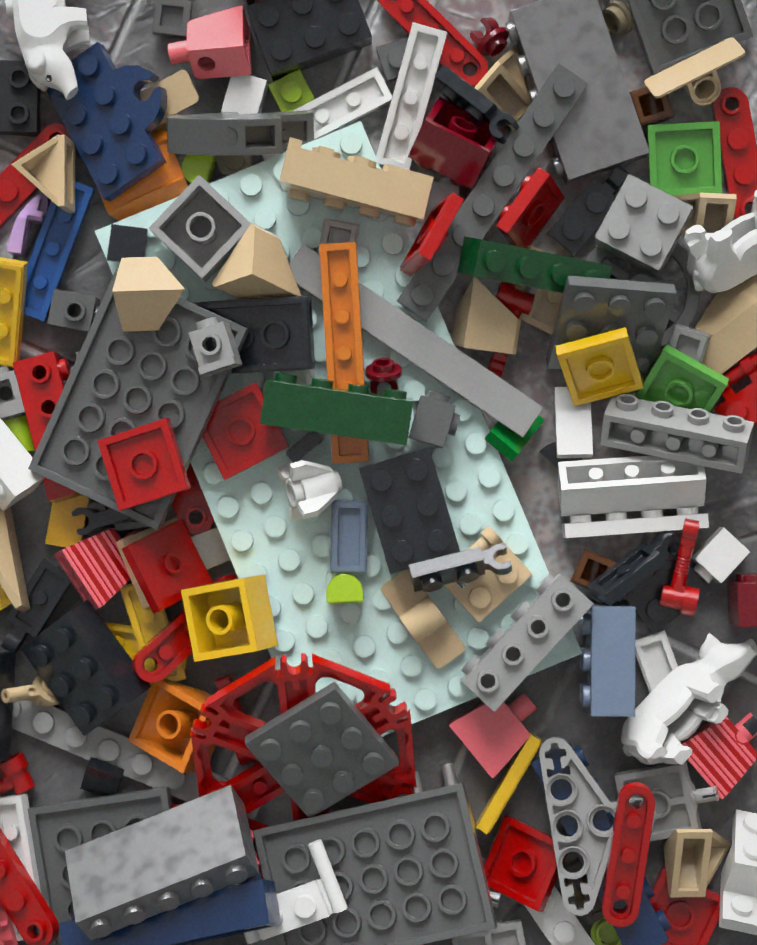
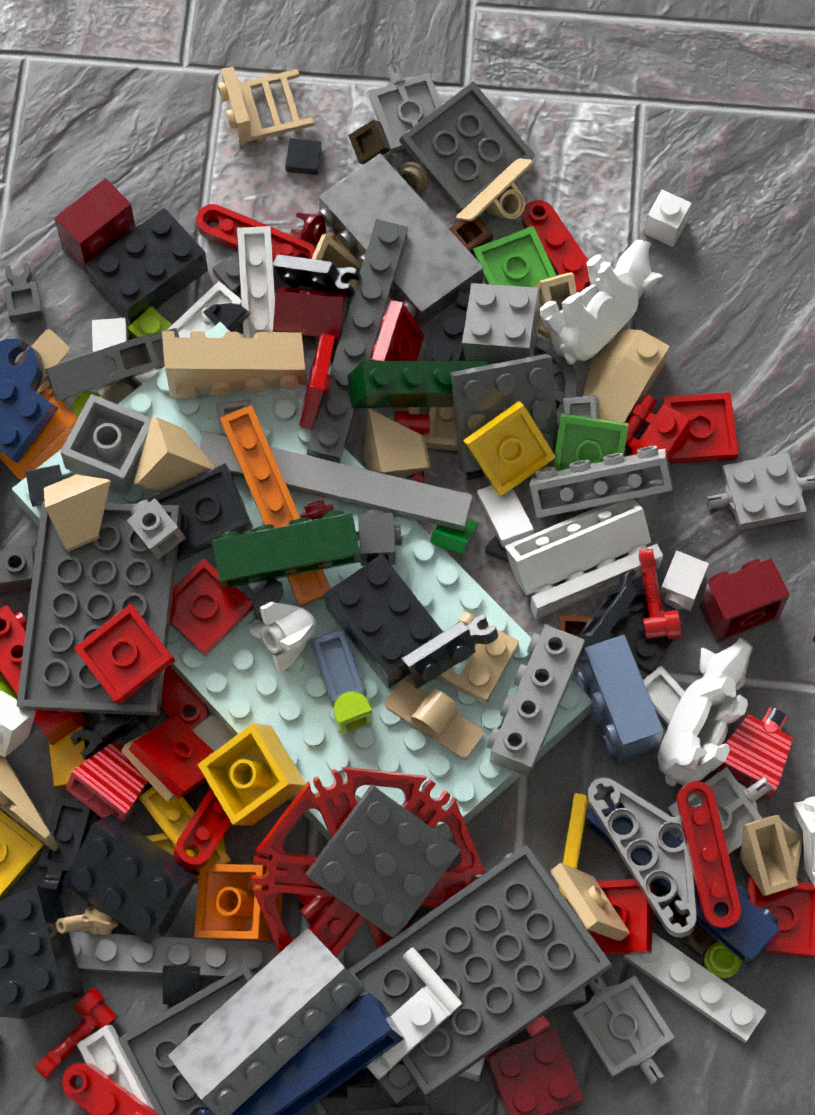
camera: 20 degrees left, 20 degrees down
coral torso [168,5,251,79] -> none
coral torso [448,693,537,778] -> none
none -> black tile [203,303,251,332]
none -> tan plate [551,863,630,941]

